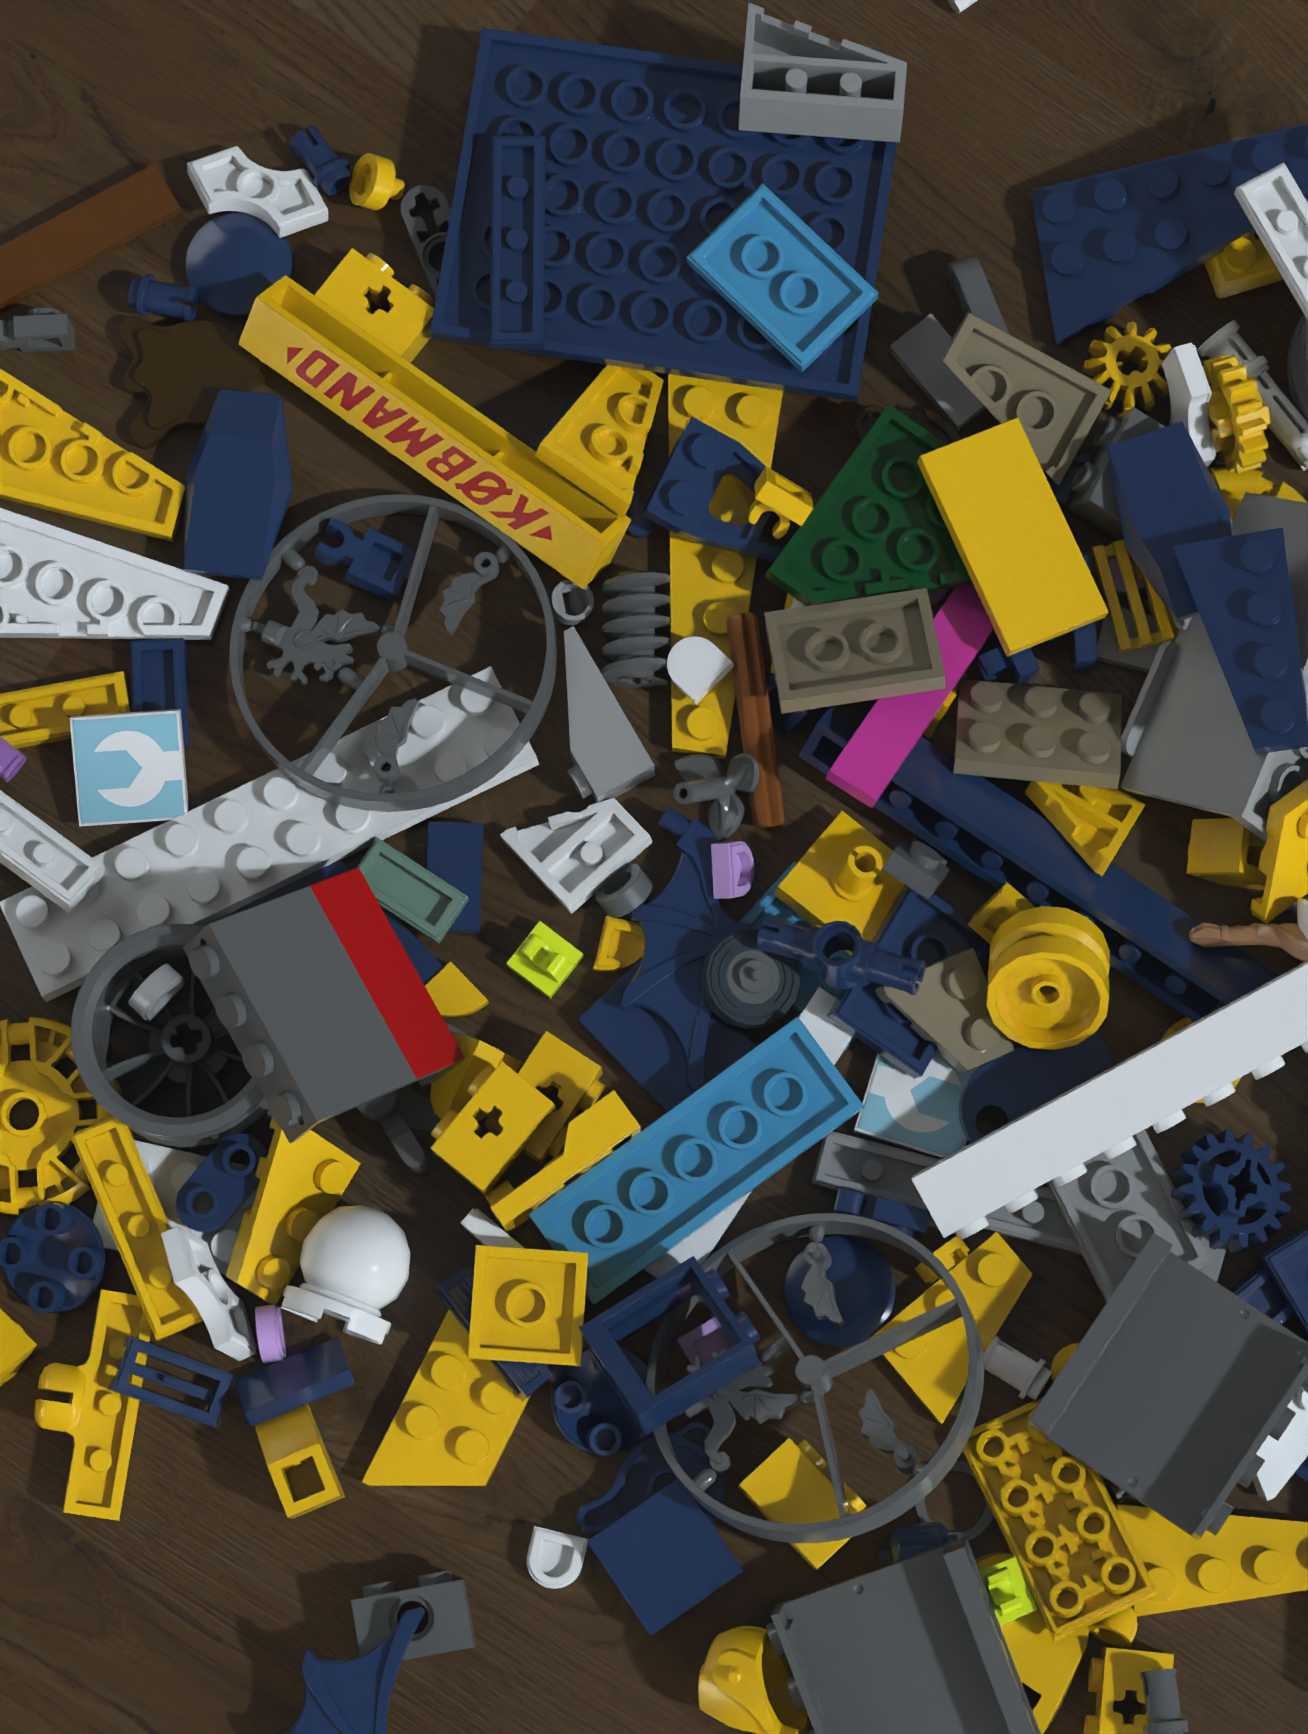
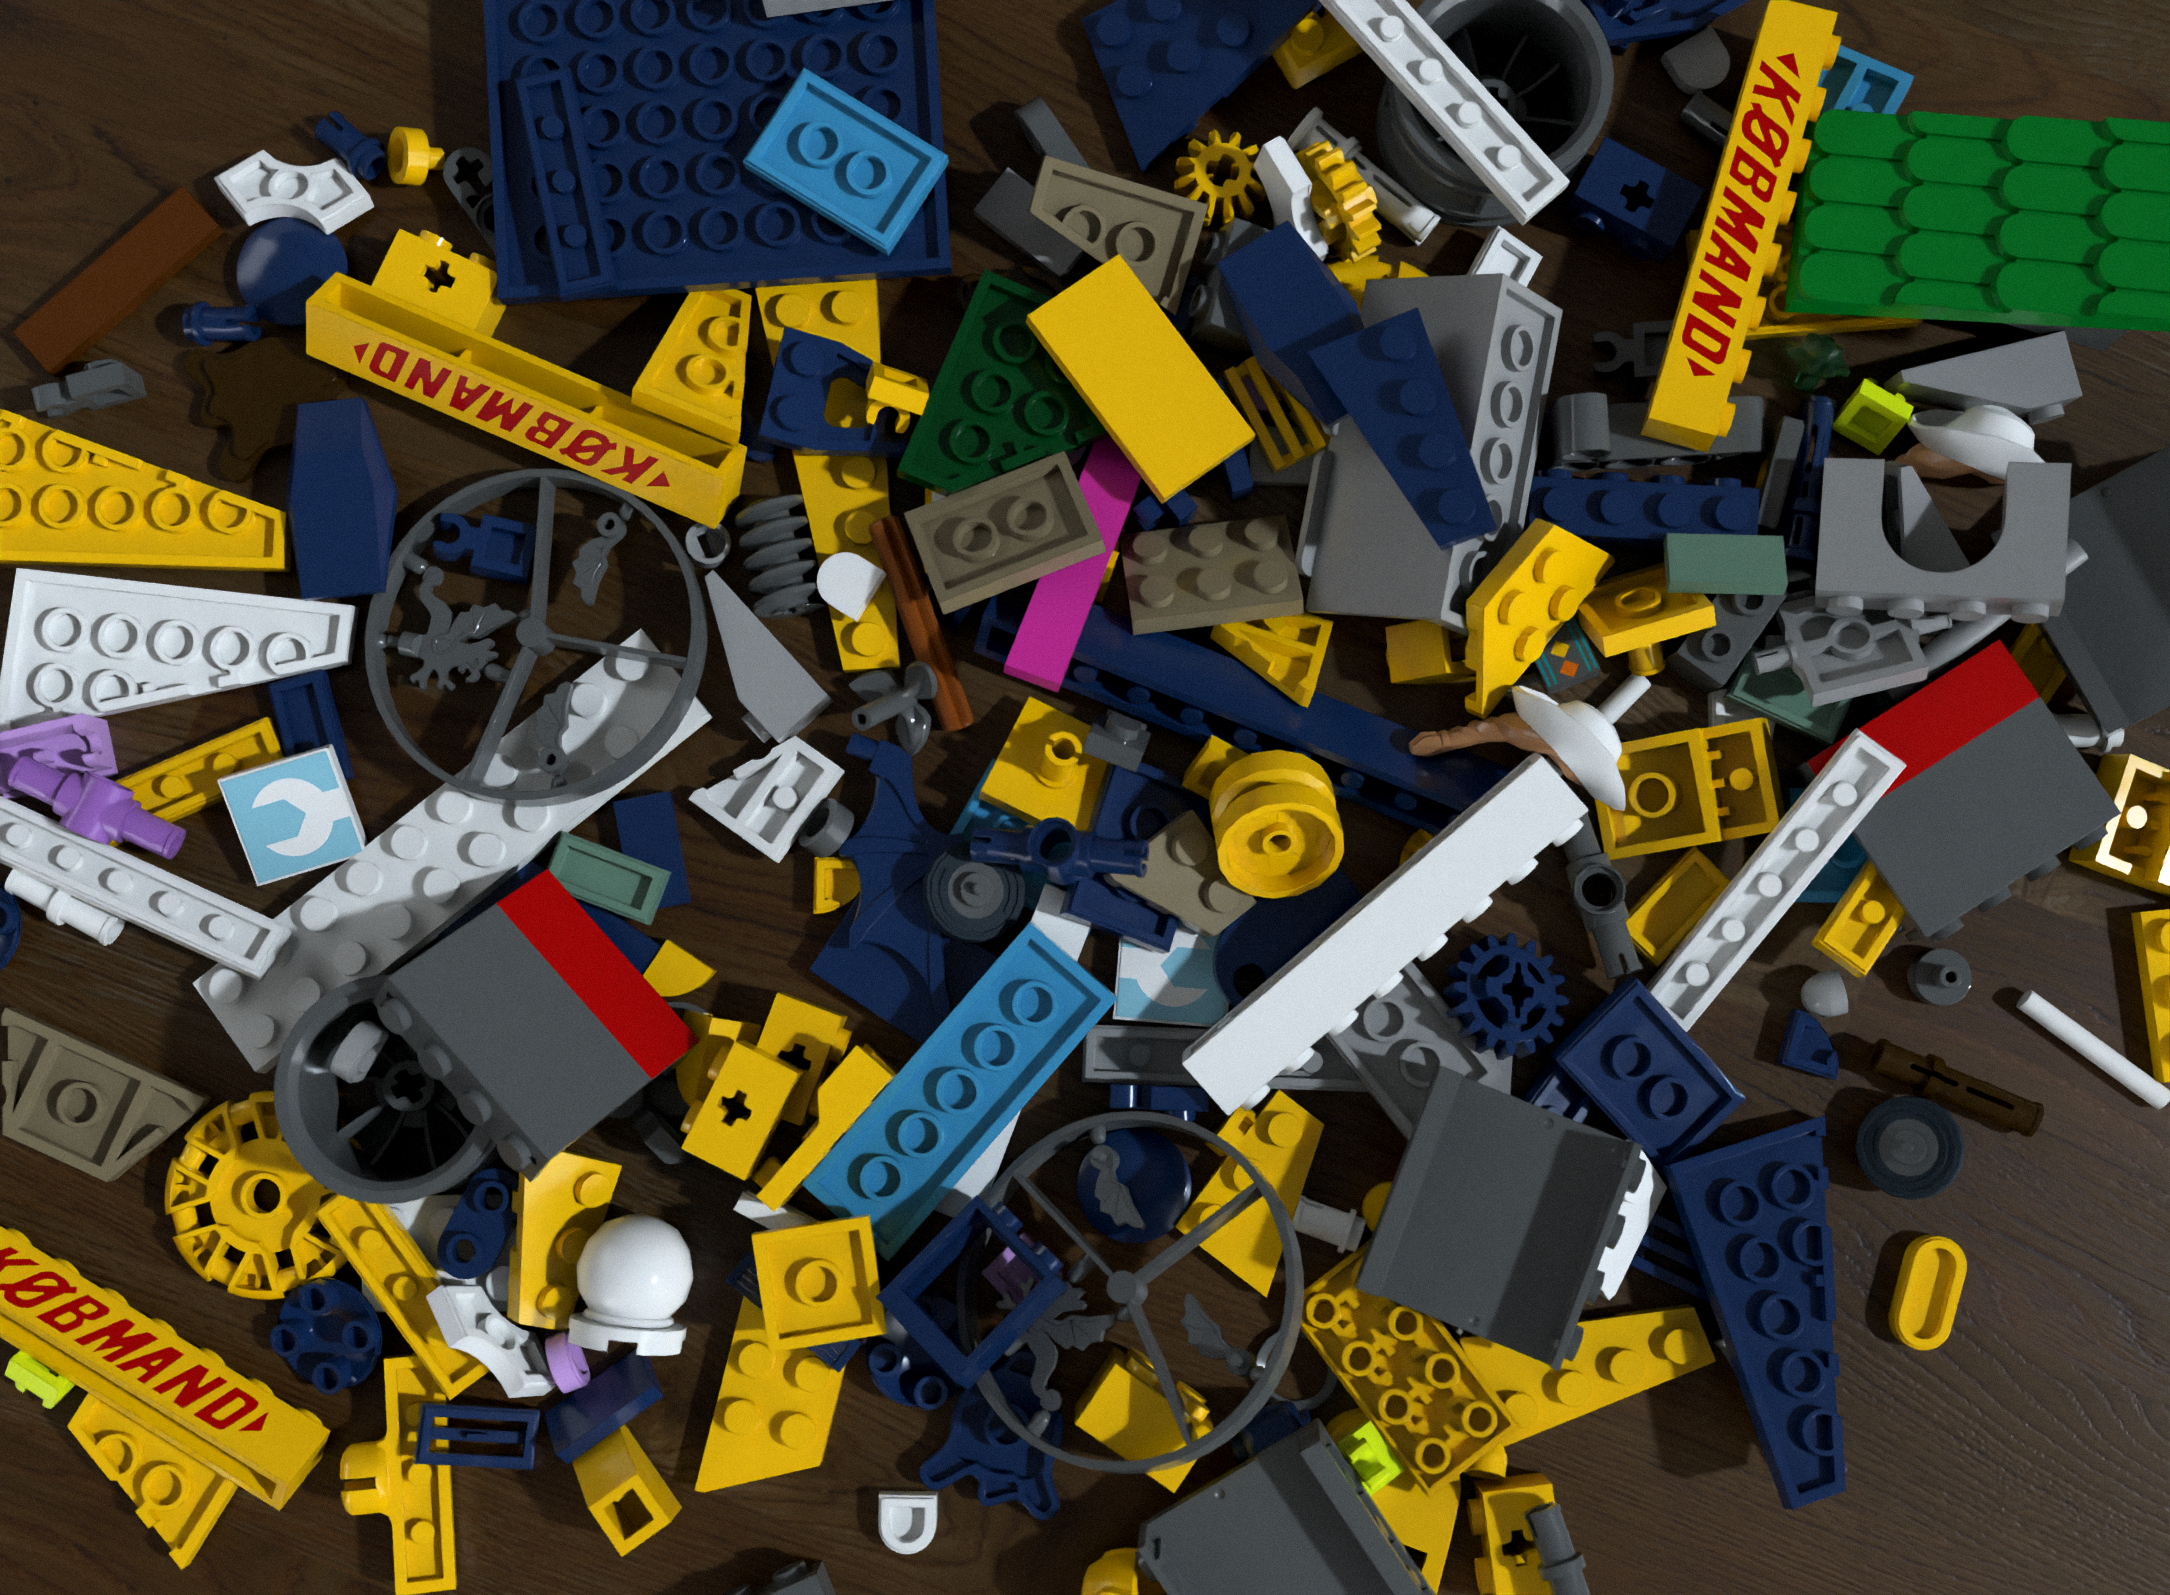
camera: 15 degrees left, 5 degrees up
neon yellow tile [506,921,583,999] -> none
dark blue tile [587,1479,743,1636] -> none
lavender tile [711,841,754,899] -> none

